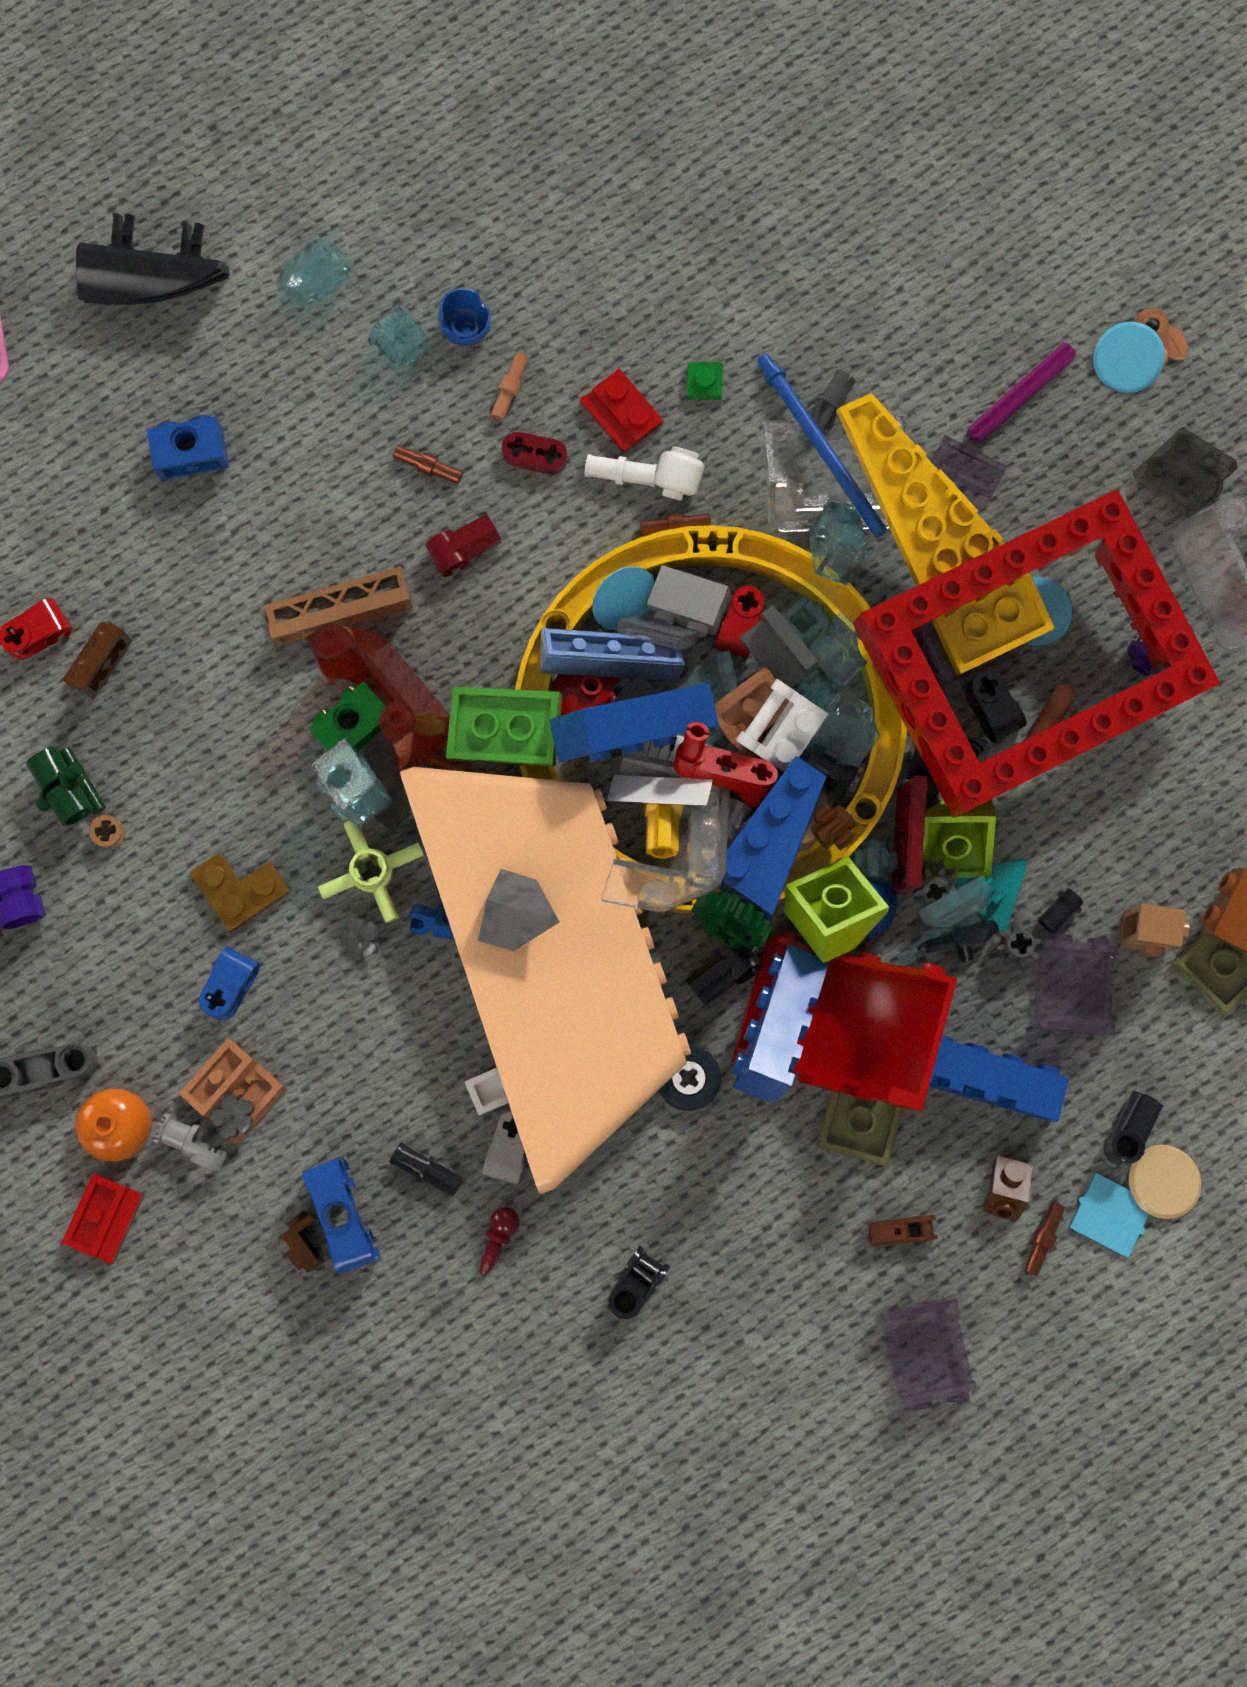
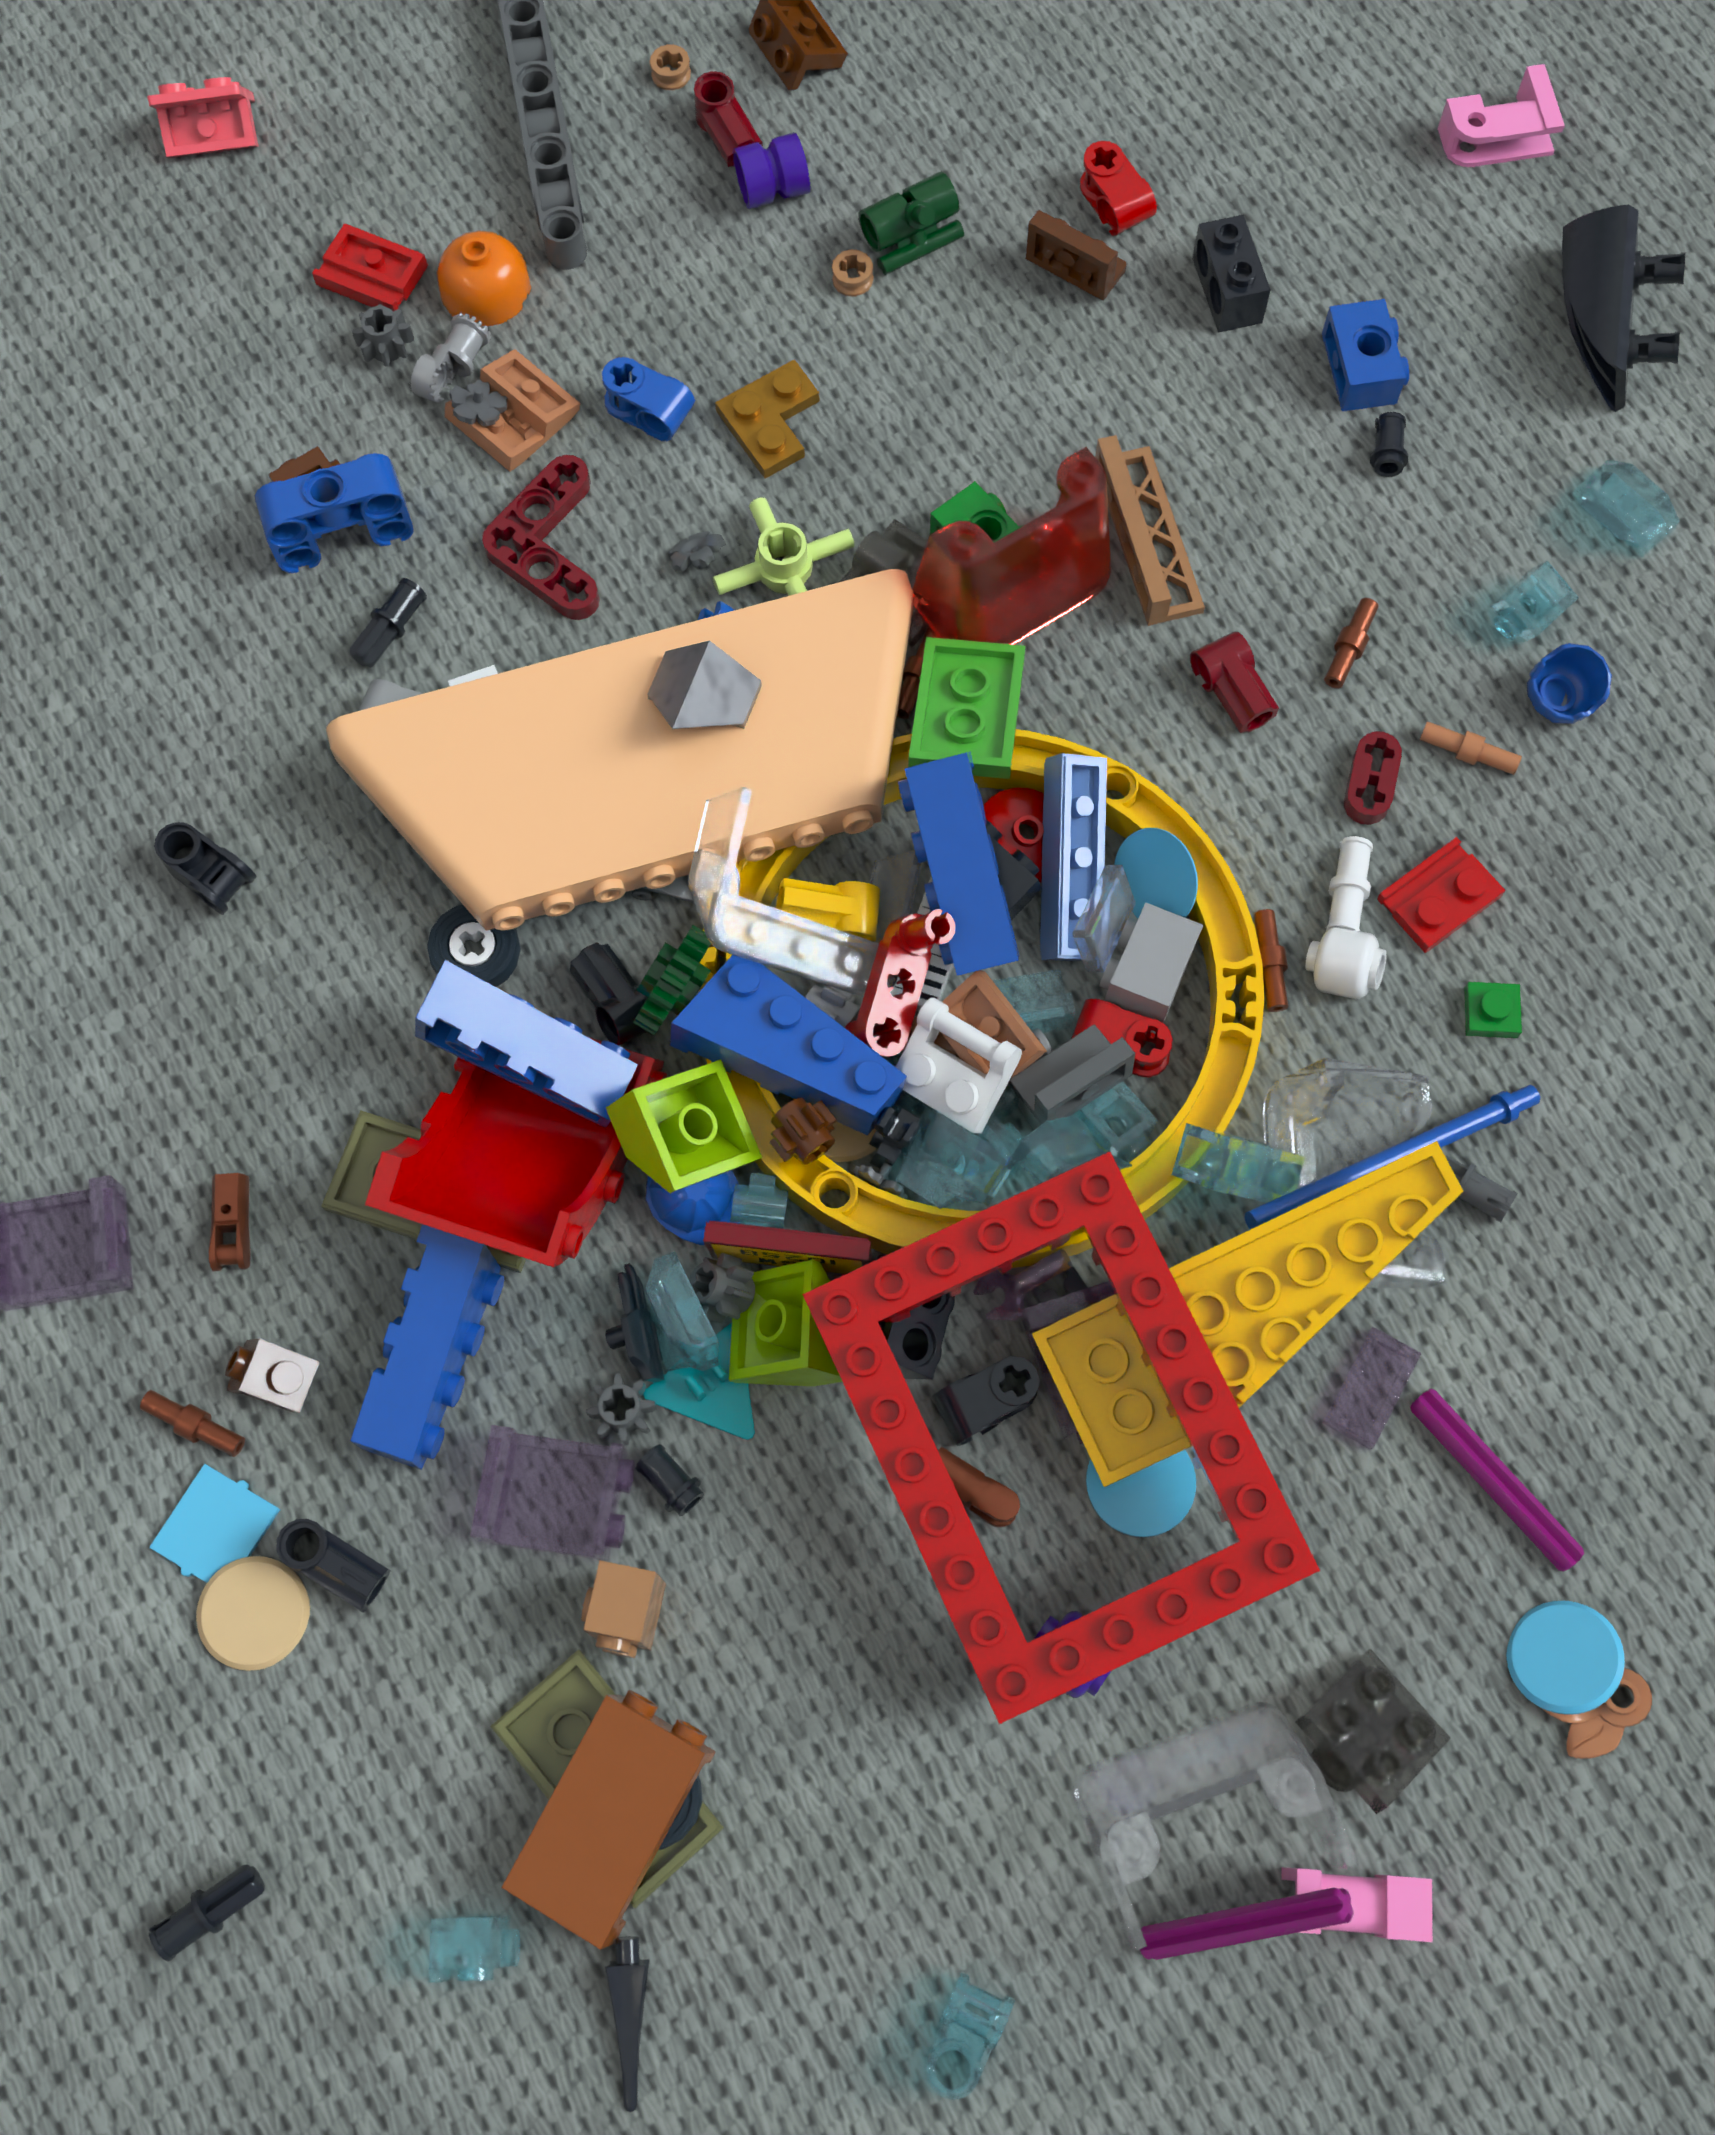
camera: 95 degrees right, 10 degrees down
clear light blue brick [311,738,393,828] -> none
dark red bar [480,1207,520,1276] -> none
white sticker [607,775,713,806] -> none
none -> dark grey gear [352,304,414,366]
none -> dark red beam [482,455,600,620]
none -> black brick [1192,214,1271,333]
none -> black pin [1370,412,1408,477]

